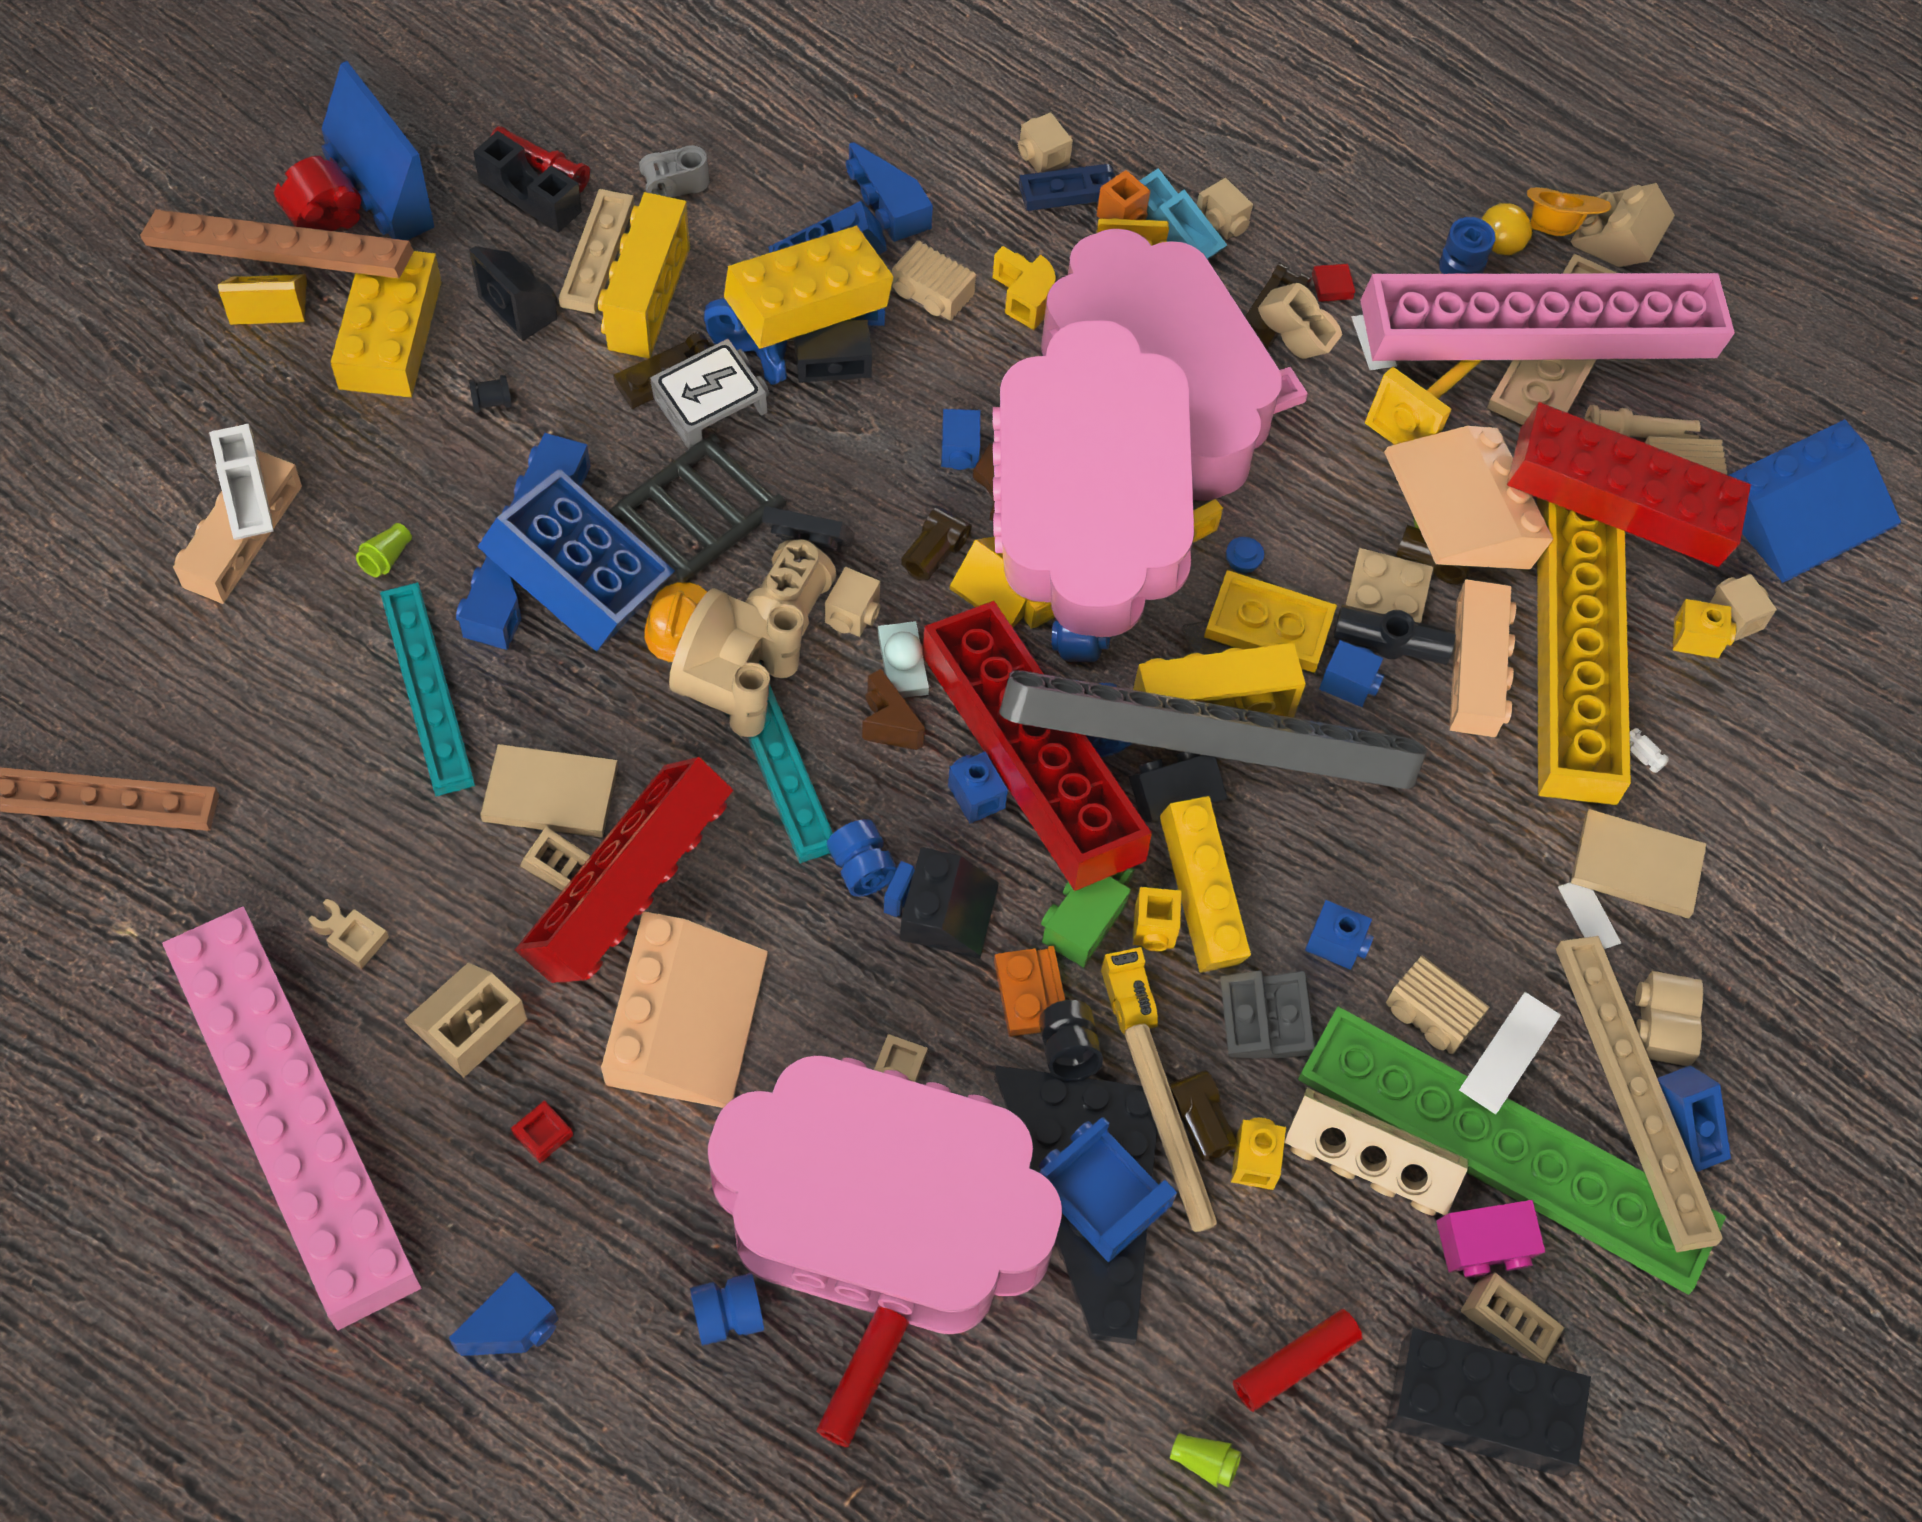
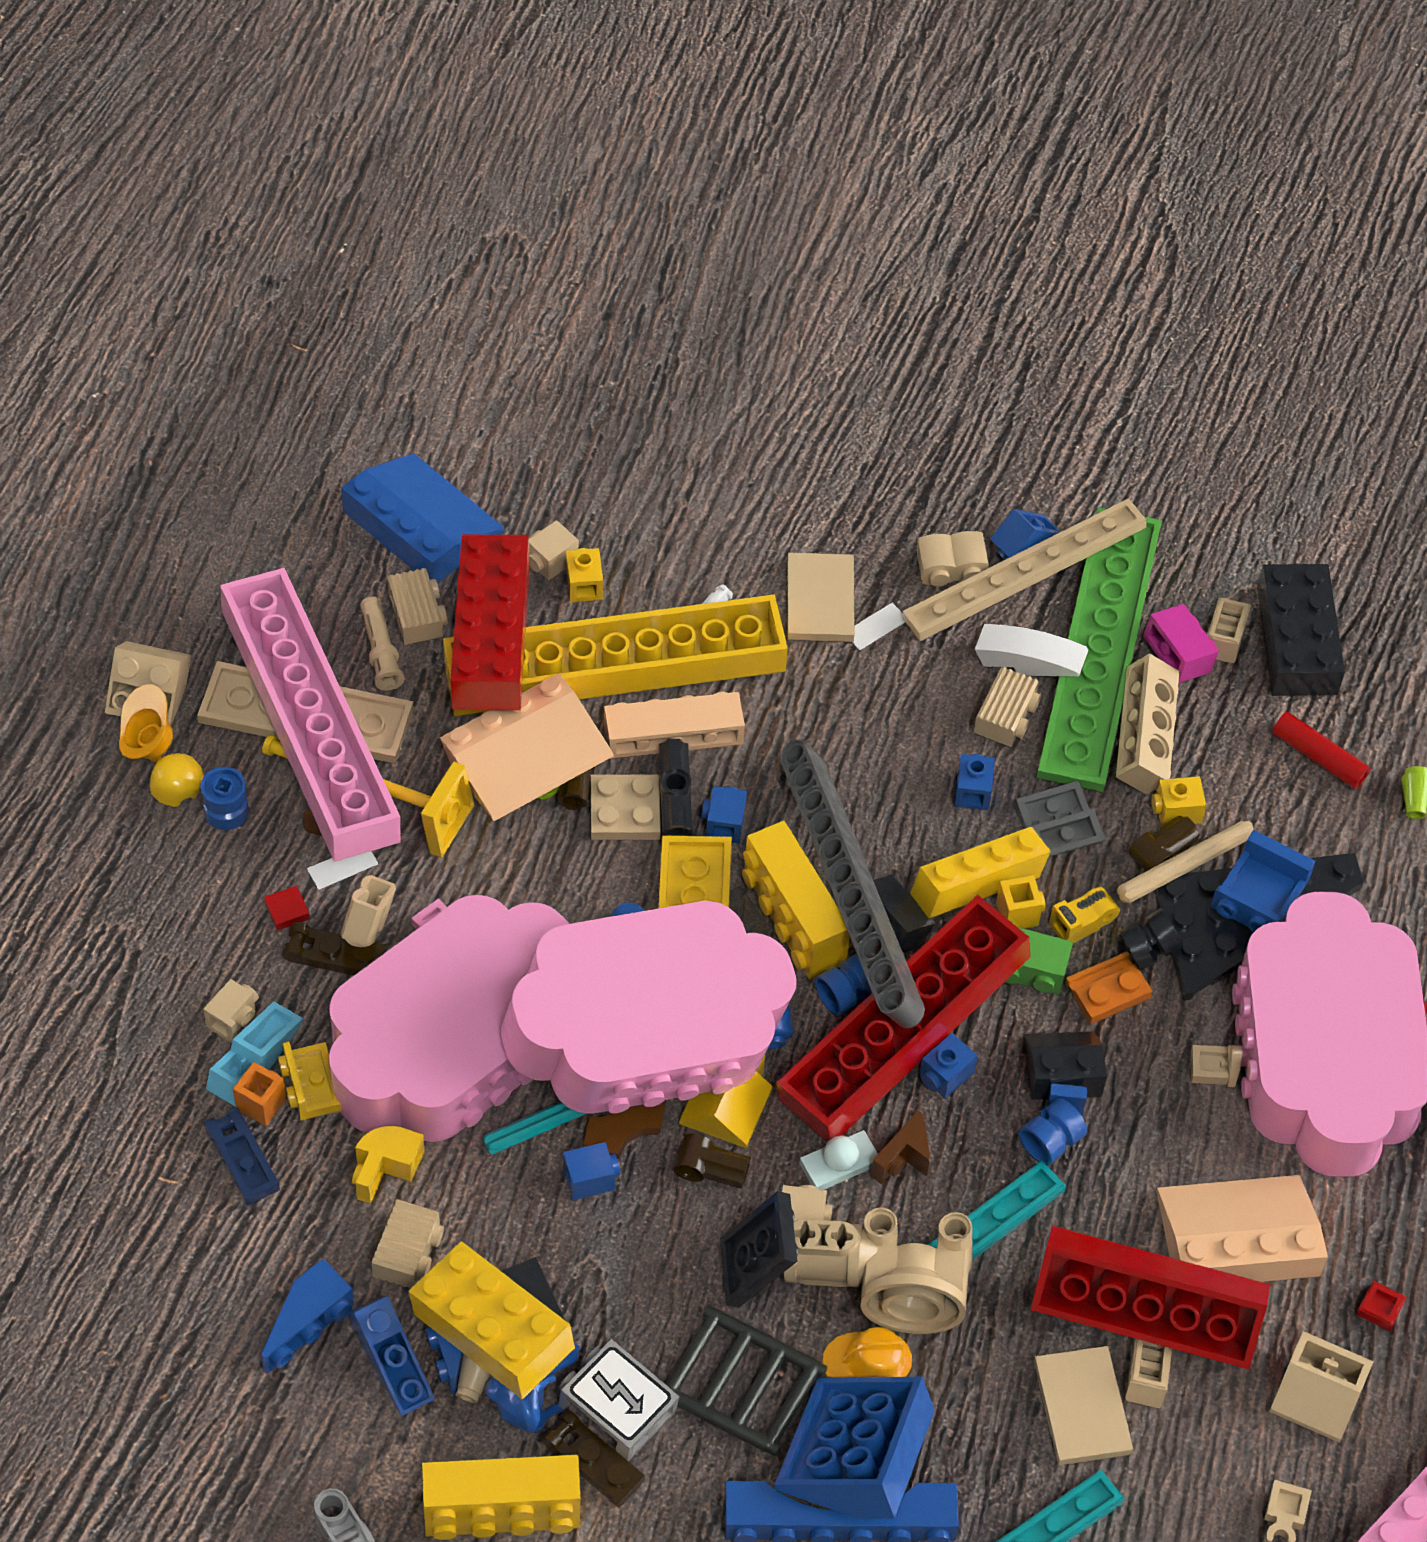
camera: 105 degrees left, 5 degrees down
tan brick [1018,112,1073,173] -> none

